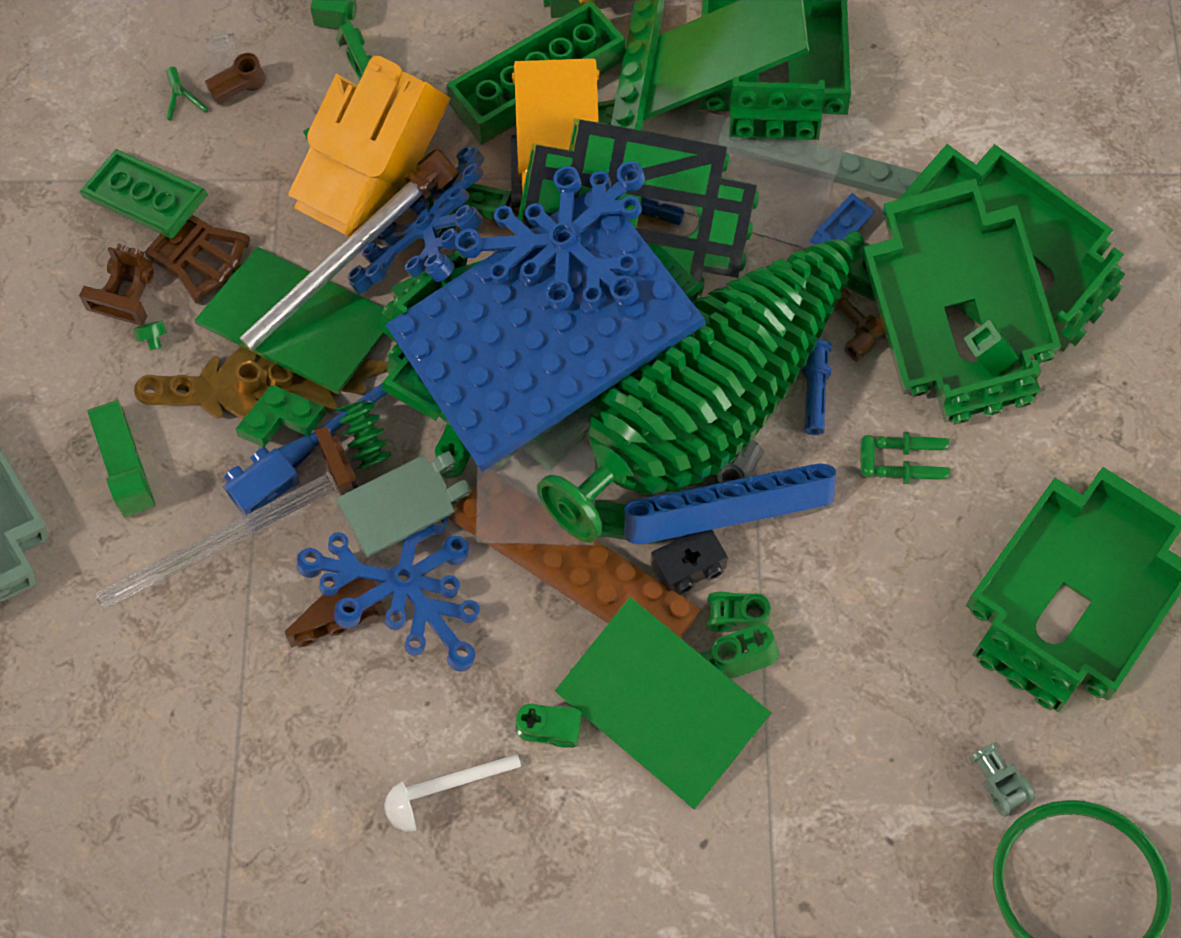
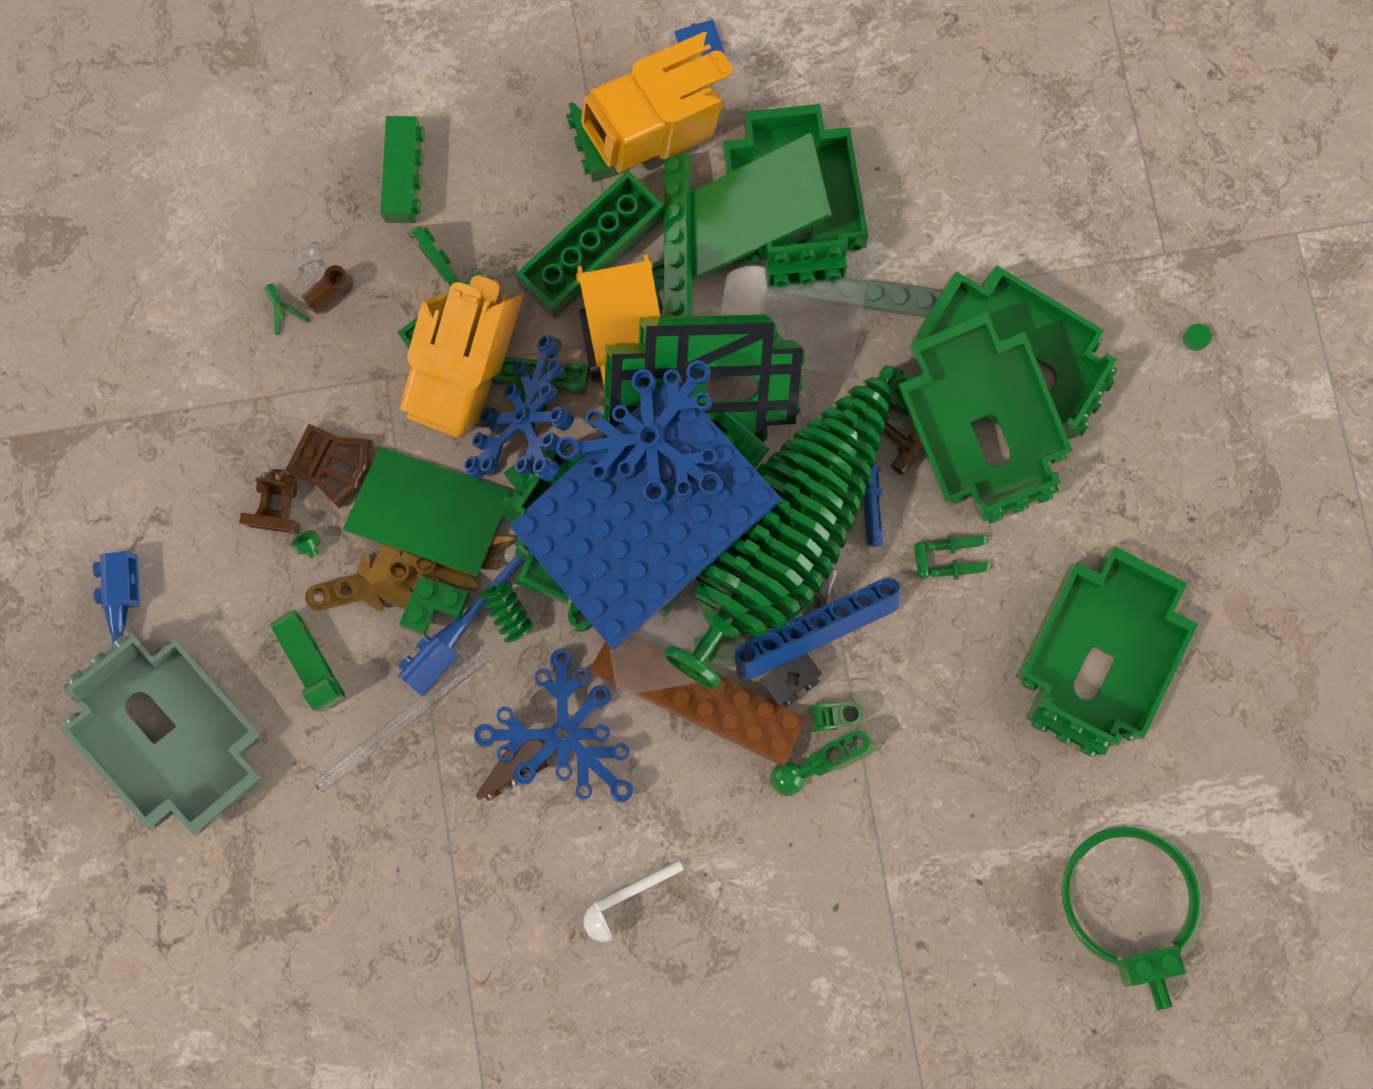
camera: 10 degrees left, 15 degrees up
green tile [79,149,208,239] -> none
flat silver piece [240,147,458,351] -> none
reddish brown plate [315,426,358,496] -> none
sand green tile [336,451,471,558] -> none
green piece [516,704,582,748] -> none
green piece [555,597,772,809] -> none
blue hinge [810,193,875,245] -> none
green panel [964,319,1020,377] -> none
sand green connector [970,742,1035,817] -> none

